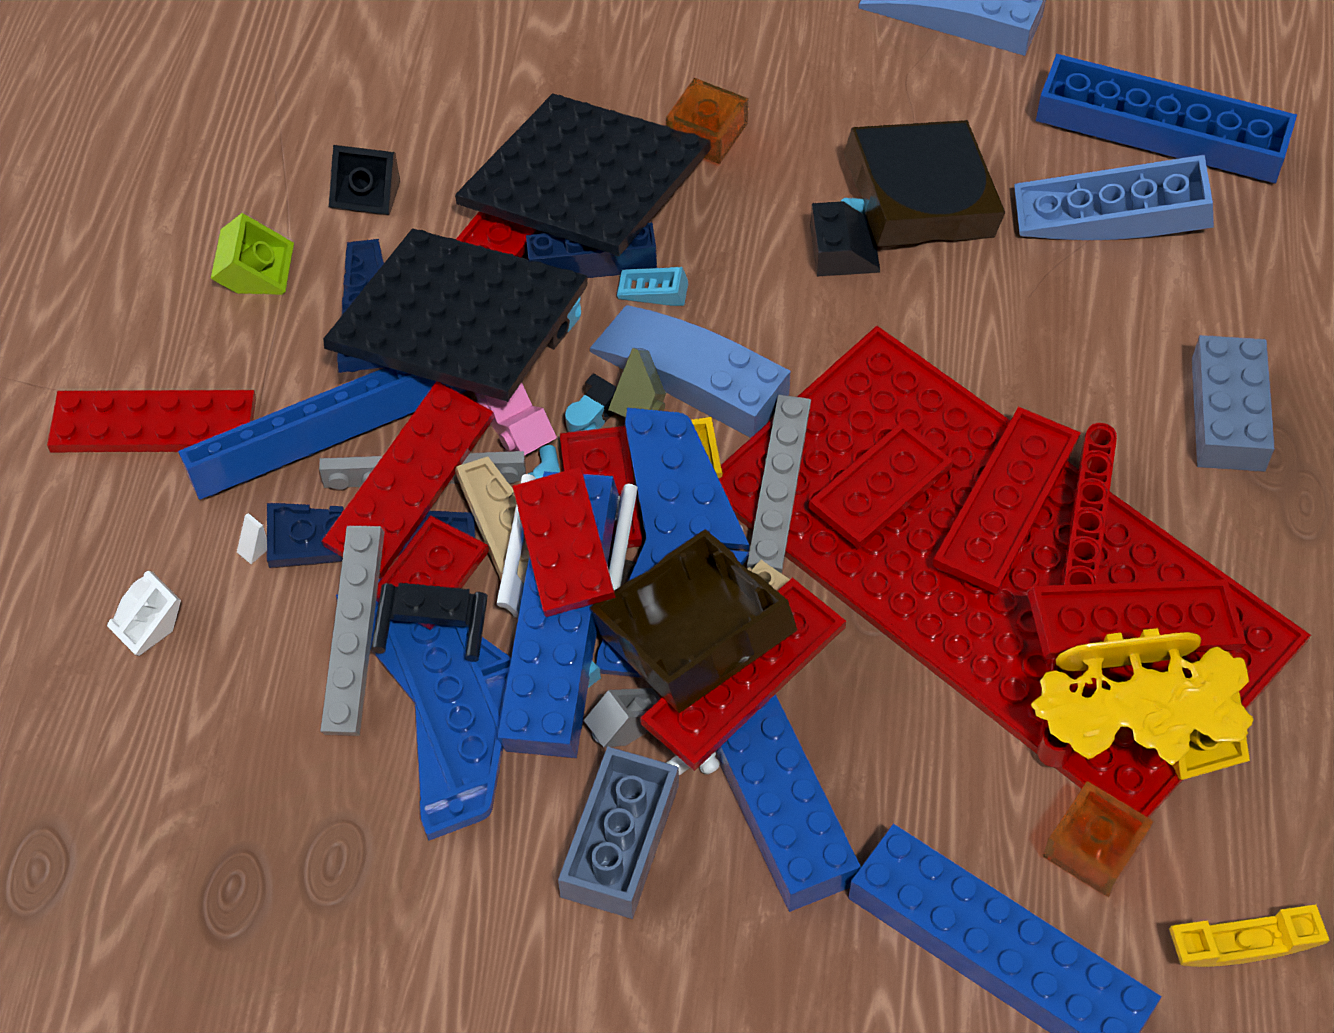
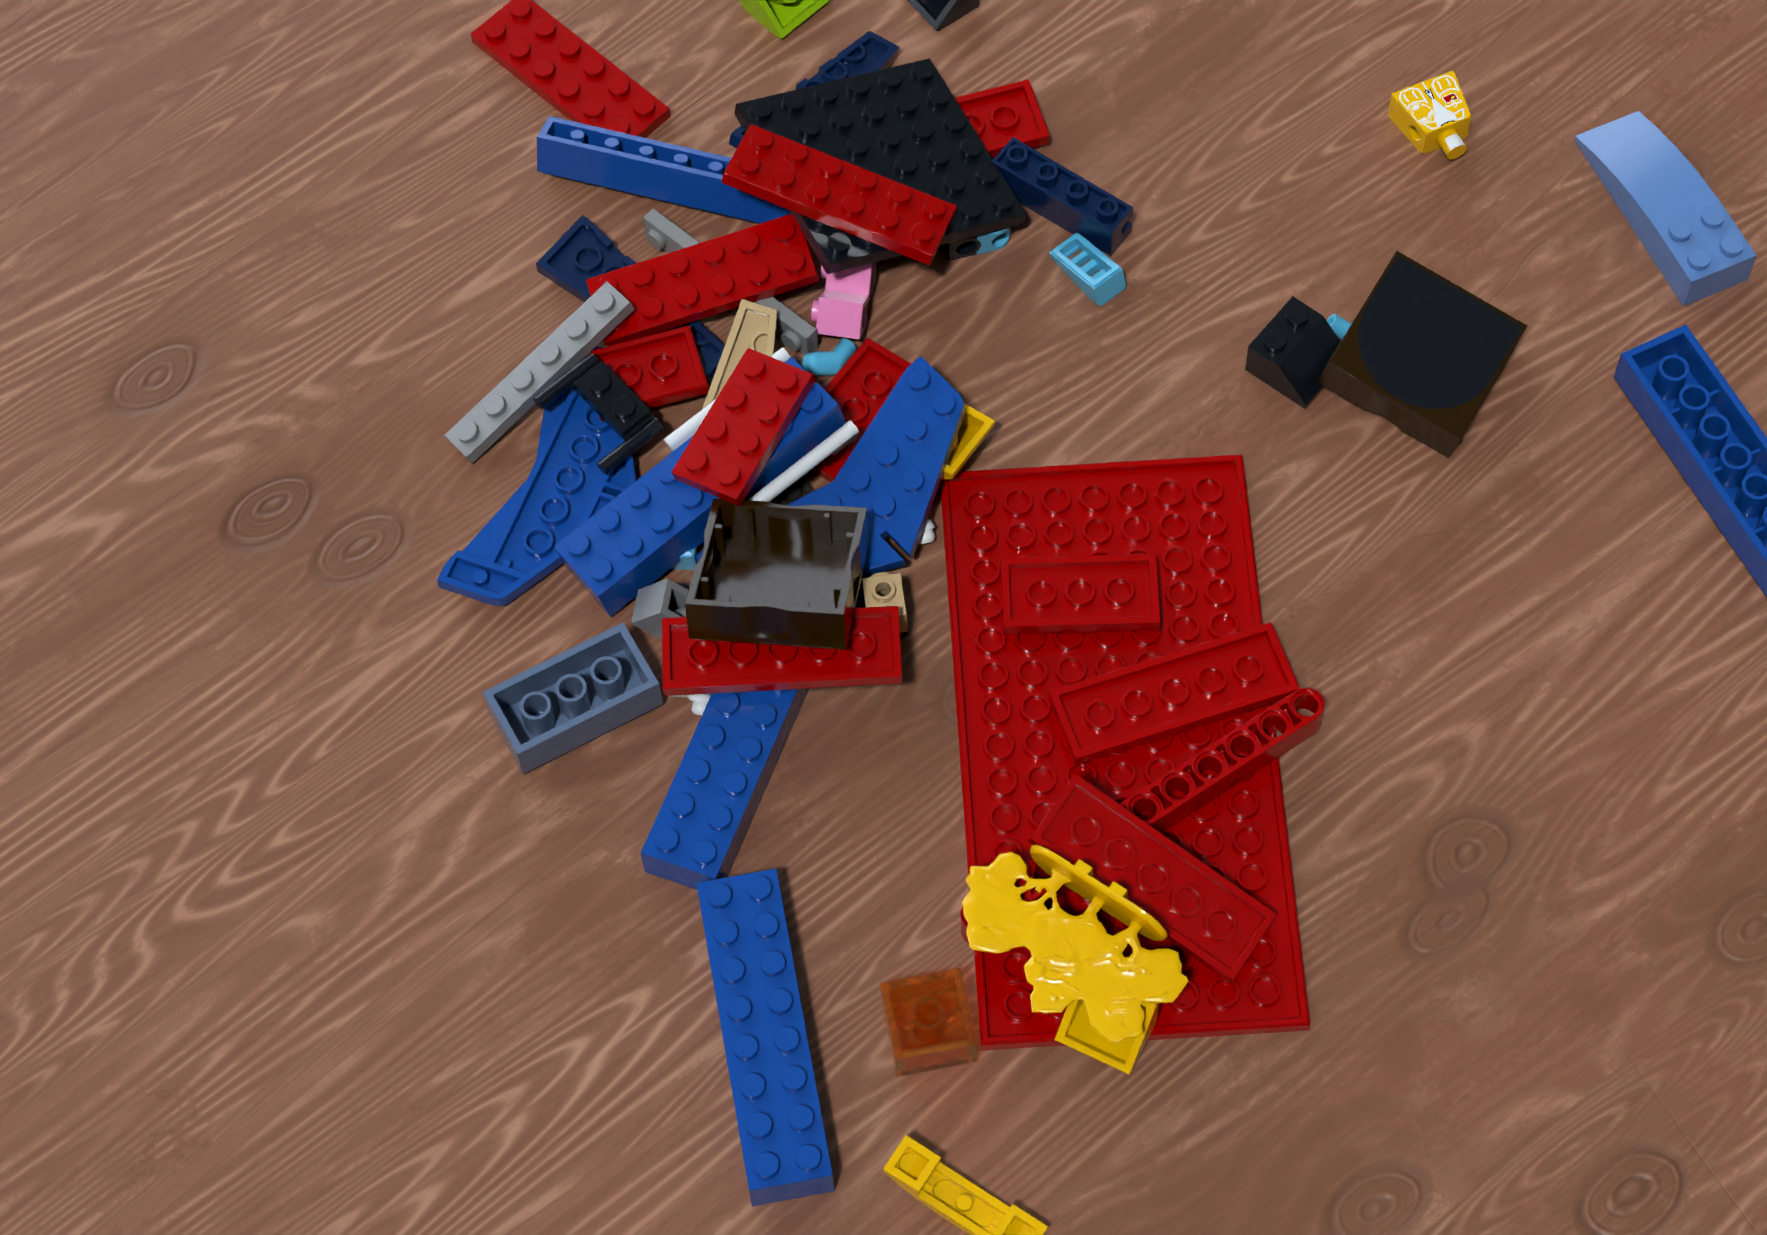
camera: 45 degrees right, 5 degrees up
white slope [107,571,181,656] -> none
white piece [237,513,267,564] -> none
black plate [455,93,711,256] -> none
leg [565,373,617,432] -> none
medium blue slope [590,305,791,438] -> none
olive slope [608,348,666,417] -> none
clear orange brick [666,78,749,164] -> none
light grey plate [747,395,811,574] -> none
medium blue slope [1014,155,1214,240] -> none
sand blue brick [1192,335,1275,472] -> none
none -> red plate [721,124,957,266]
none -> yellow torso [1388,70,1471,160]

